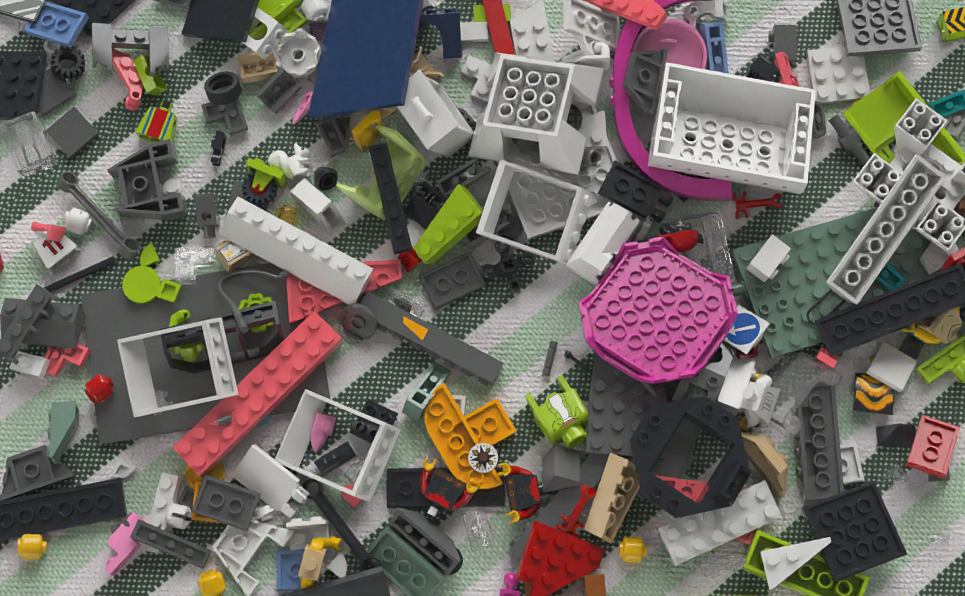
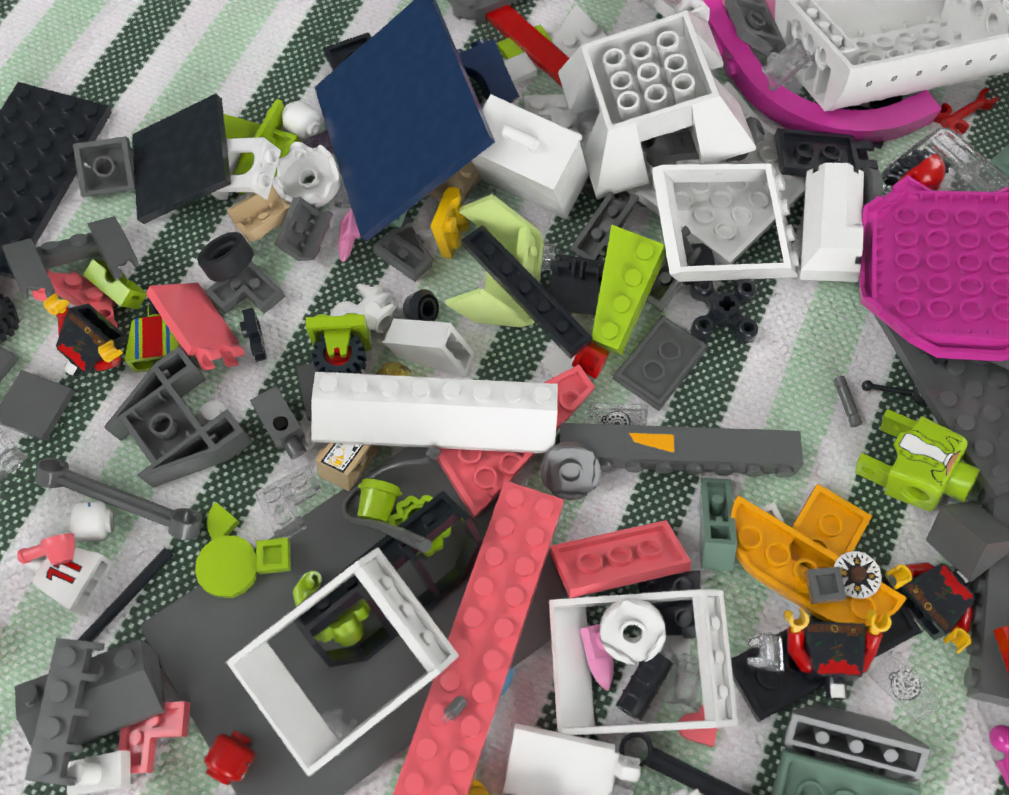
camera: 25 degrees left, 10 degrees down
none -> torso [43,293,129,376]
none -> coral tile [146,283,245,370]
none -> lime piece [357,479,402,523]
none -> coral plate [550,520,691,598]
none -> white tile [600,598,666,664]
none -> clear tile [746,632,784,671]
none -> clear hips [762,38,813,91]
none -> dark grey plate [804,567,847,604]

